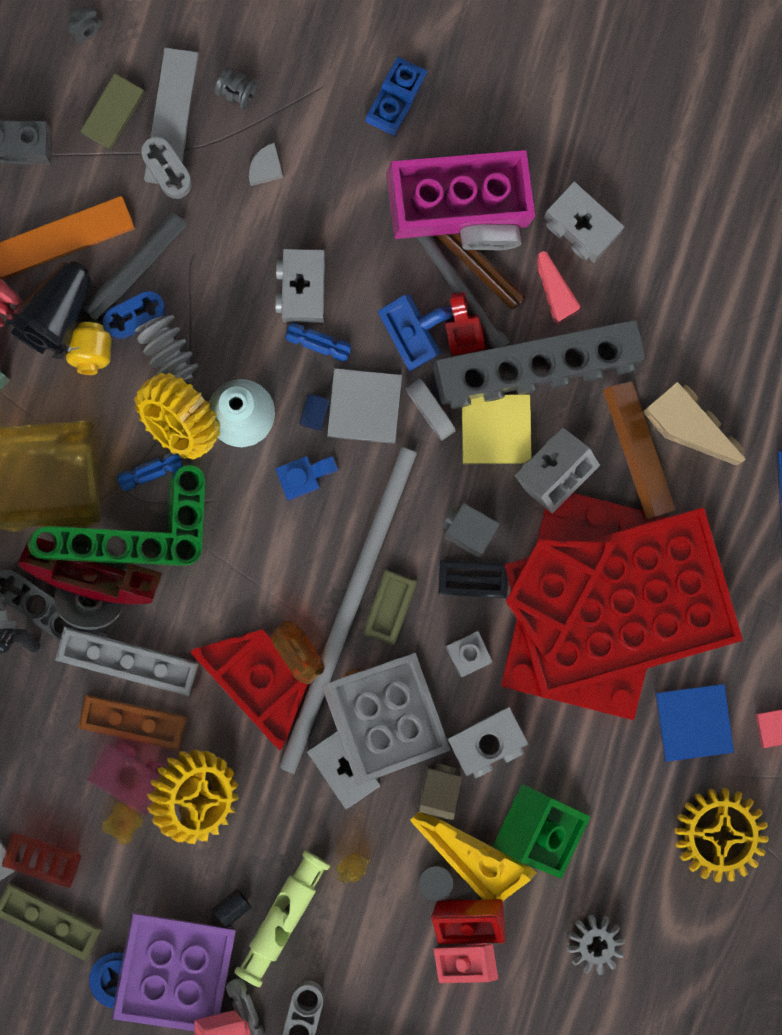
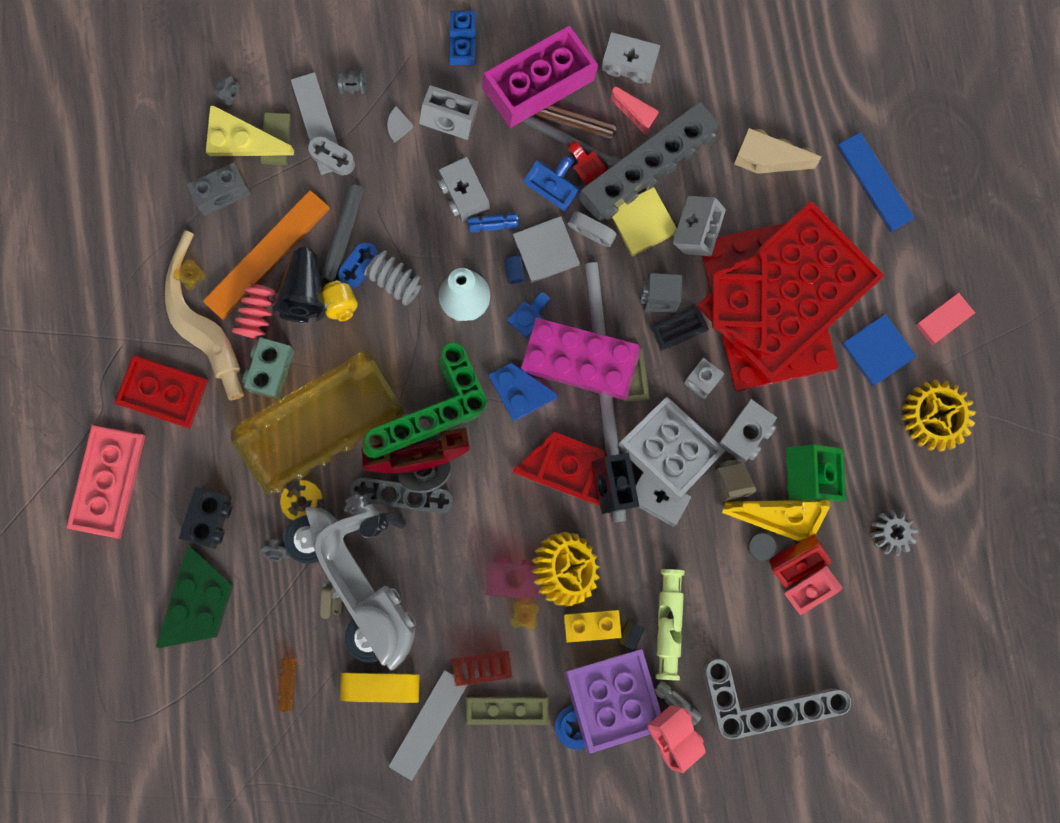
camera: 20 degrees left, 5 degrees down
light grey tile [55,626,198,696] -> none
dark orange tile [78,694,187,750] -> none
blue axle [117,452,183,491] -> none
yellow gear [134,372,221,460] -> none
clear orange beam [271,621,325,684] -> none
clear yellow plate [335,852,370,884] -> none
light grey beam [460,224,522,250] -> none
dark orange tile [603,381,676,519] -> none
none -> light yellow wing [206,106,294,156]
none -> light grey brick [419,85,479,140]
none -> blue wing [488,363,558,422]
none -> dark pink brick [521,318,641,401]
none -> yellow brick [564,610,622,643]
none -> black brick [591,453,640,514]

